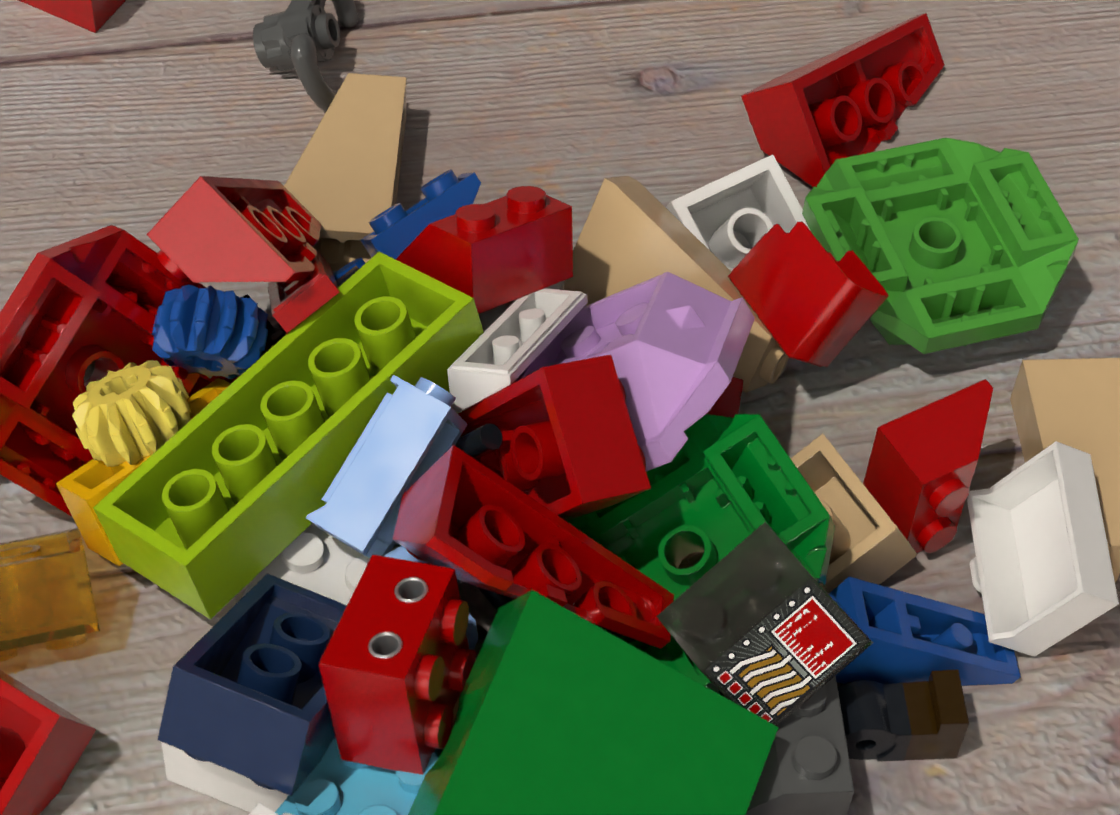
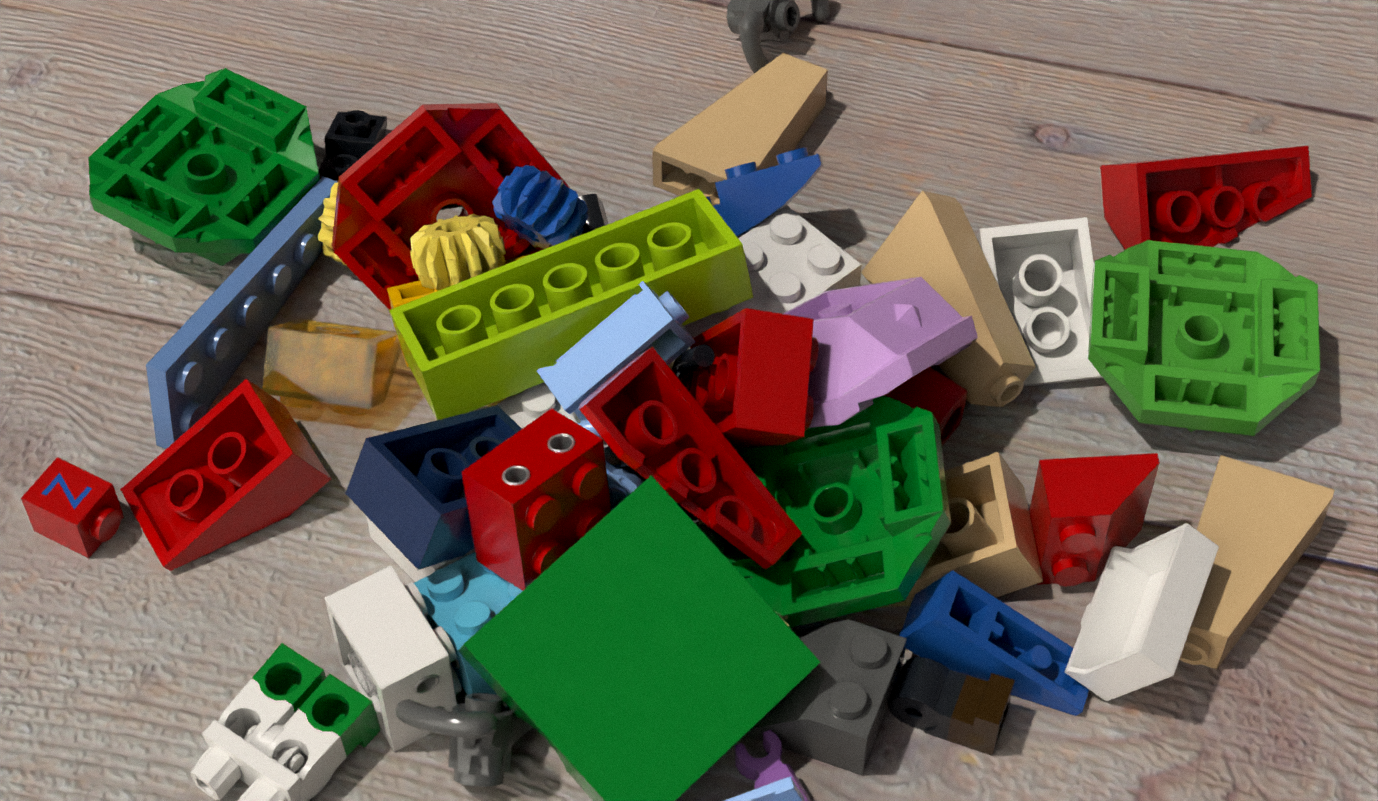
camera: 30 degrees right, 0 degrees up
wedge [146,176,321,282] -> none
red tile [268,249,340,333] -> none
red slope [396,186,573,314] -> none
white slope [447,288,588,412] -> none
slope [656,522,874,726] -> none
red piece [728,221,889,367] -> none

